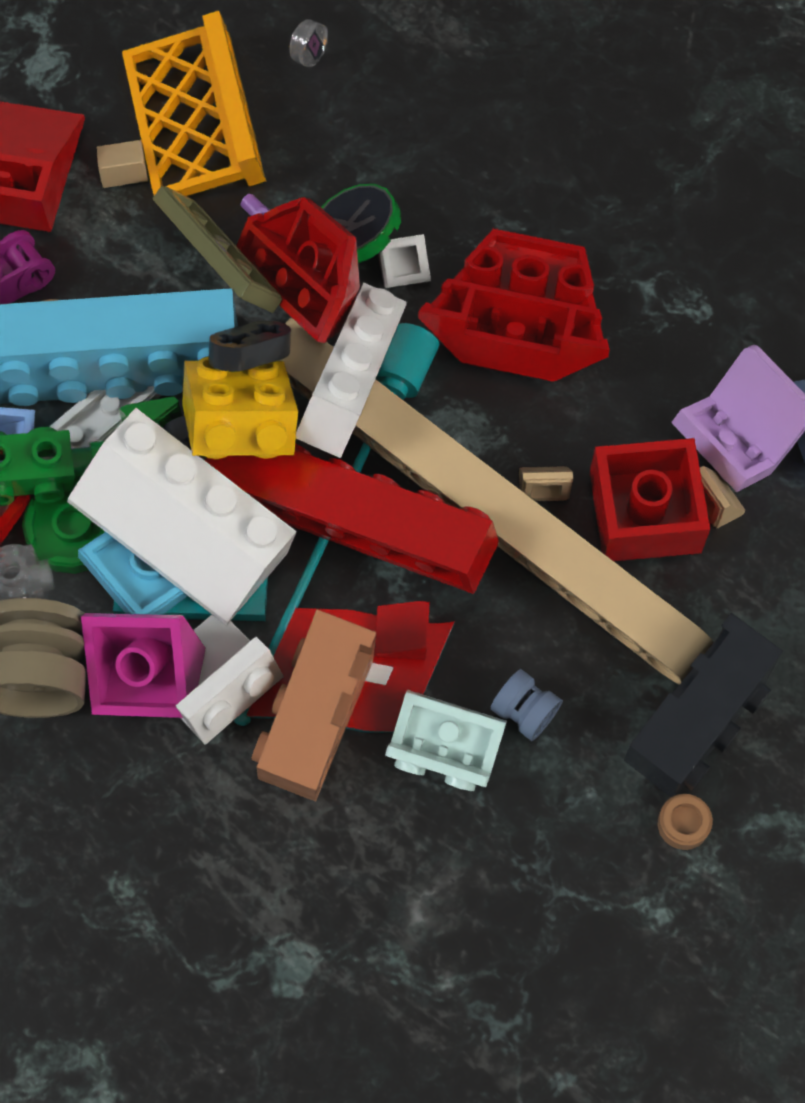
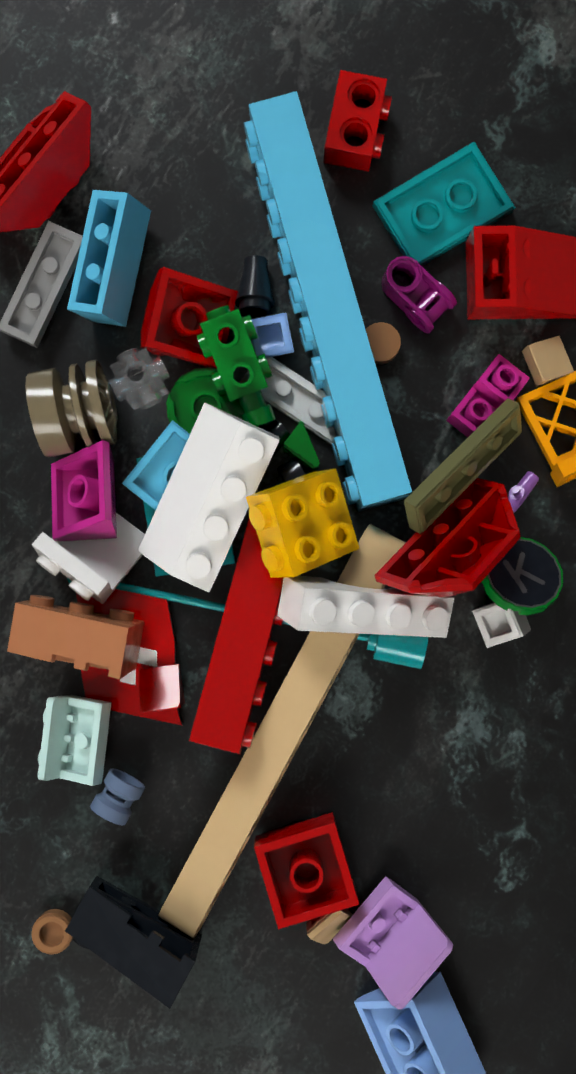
camera: 80 degrees right, 20 degrees up
black beam [208,321,291,372] -> none
red wedge [418,228,610,382] -> none
tan slope [519,466,573,501] -> none
none -> dark pink slope [446,354,530,437]

